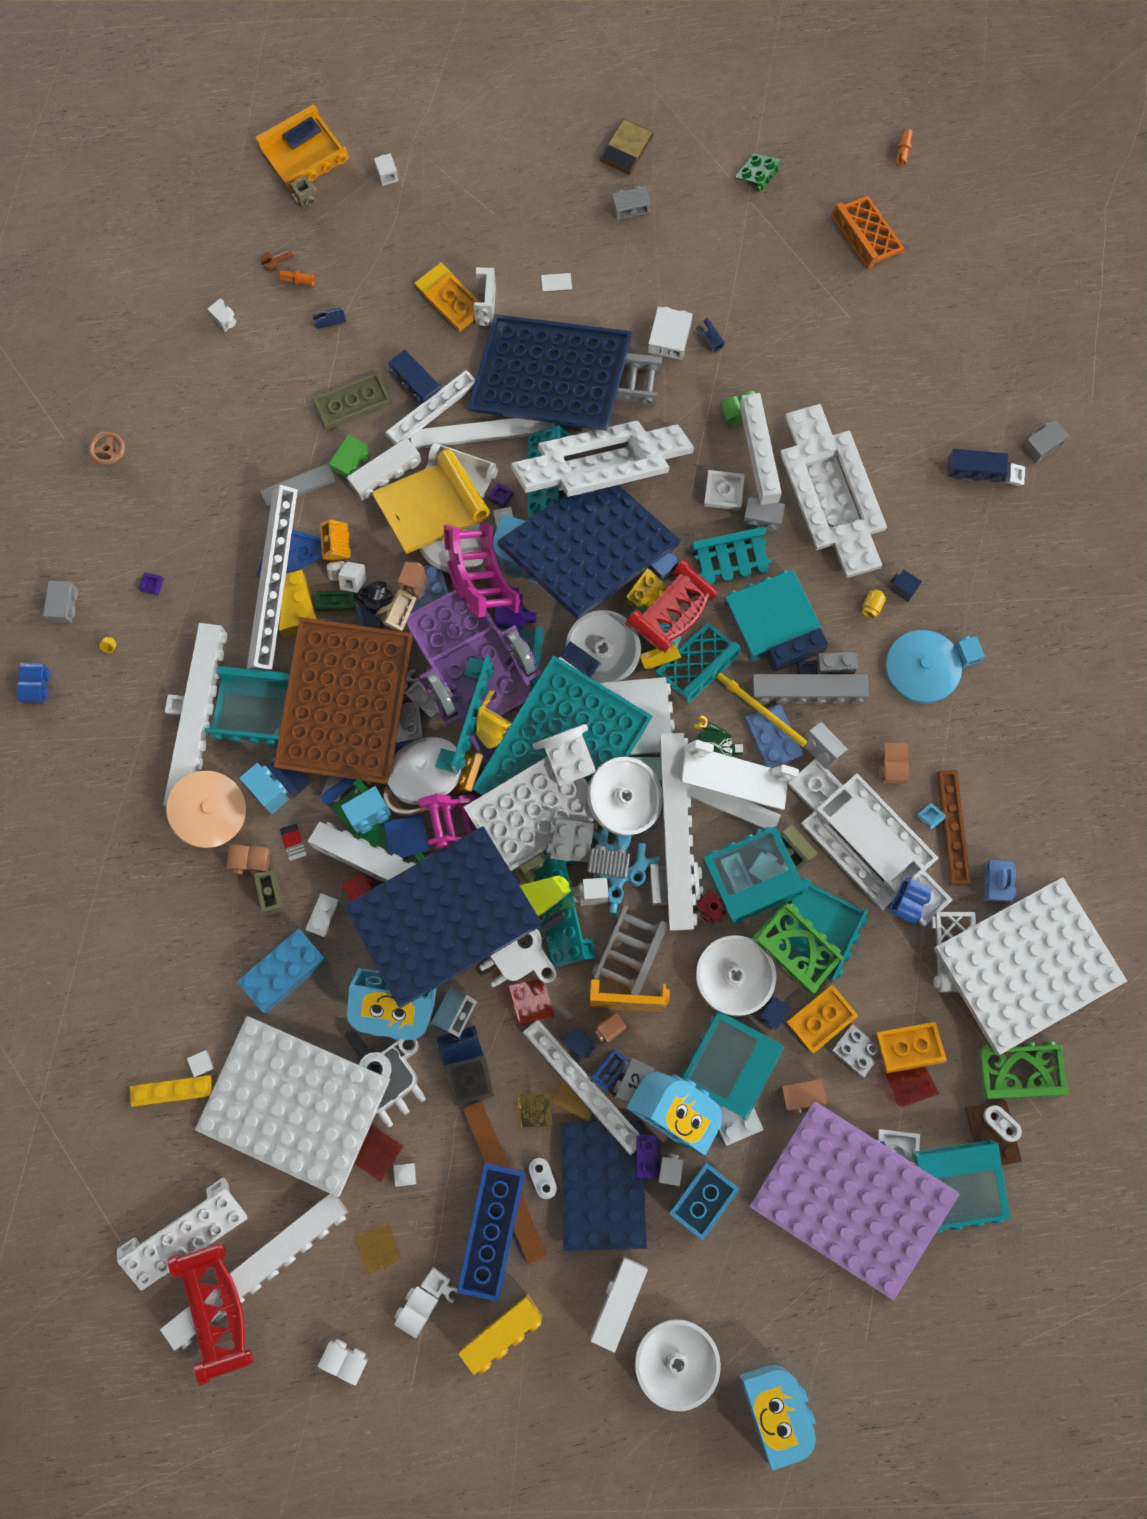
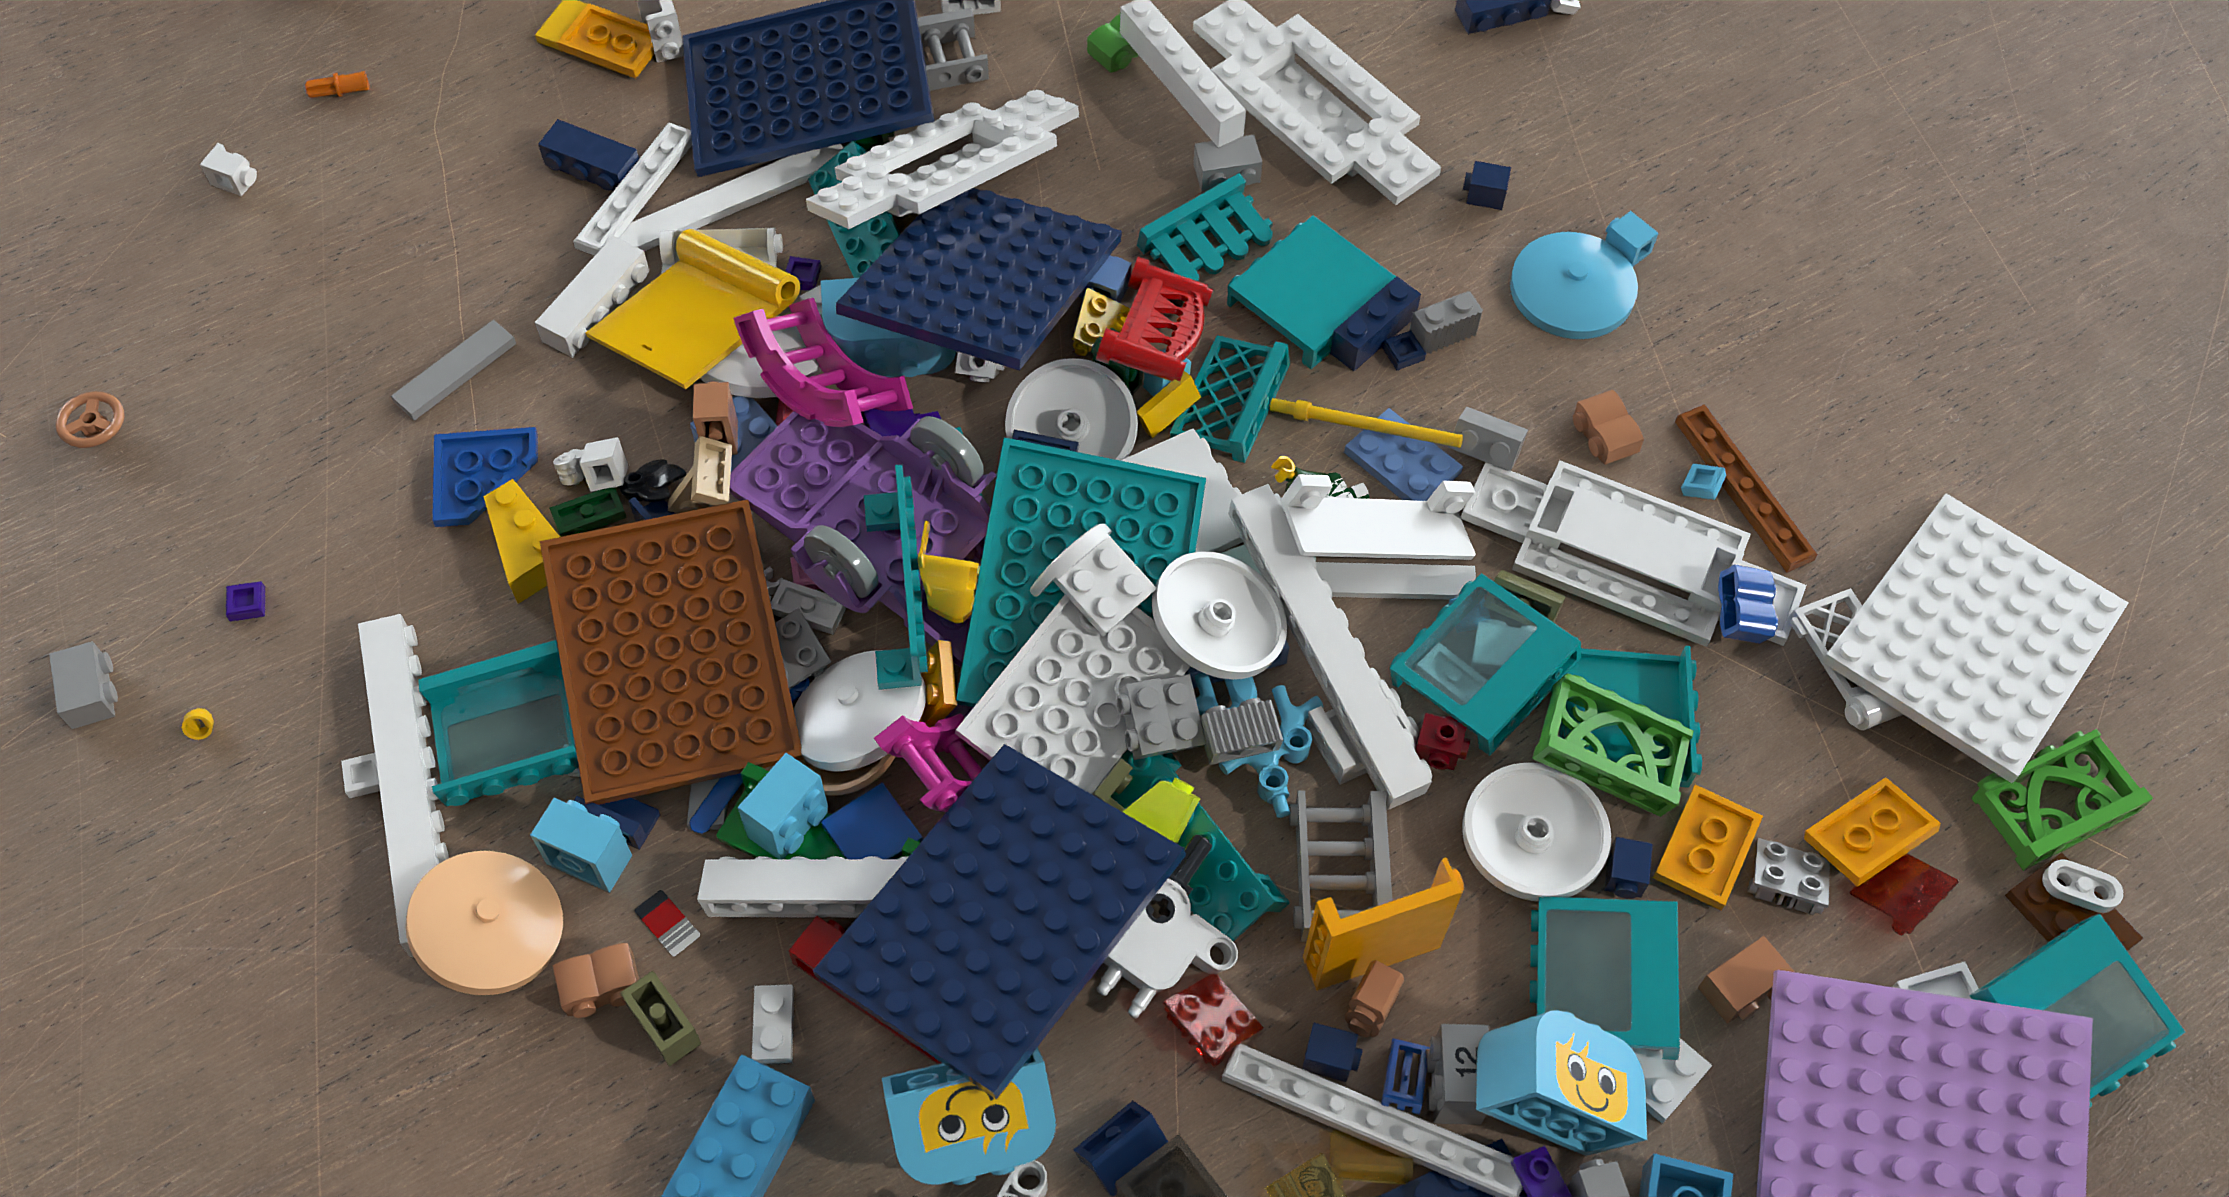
camera: 25 degrees left, 15 degrees down
blue brick [17,663,51,704] -> none
white brick [247,485,298,671] -> none
dark orange bar [261,250,294,271] -> none
olive tile [312,372,392,431] -> none
dark blue hinge [313,307,347,329] -> none
light orange brick [320,519,351,562] -> none
bright green brick [329,435,369,480] -> none
light grey brick [431,988,478,1037] -> none
white hinge [571,878,608,906] -> none
white plate [704,470,745,511] -> none
light grey brick [752,674,869,704] -> none
yellow brick [862,589,886,619] -> none
medium blue brick [984,860,1016,904] -> none

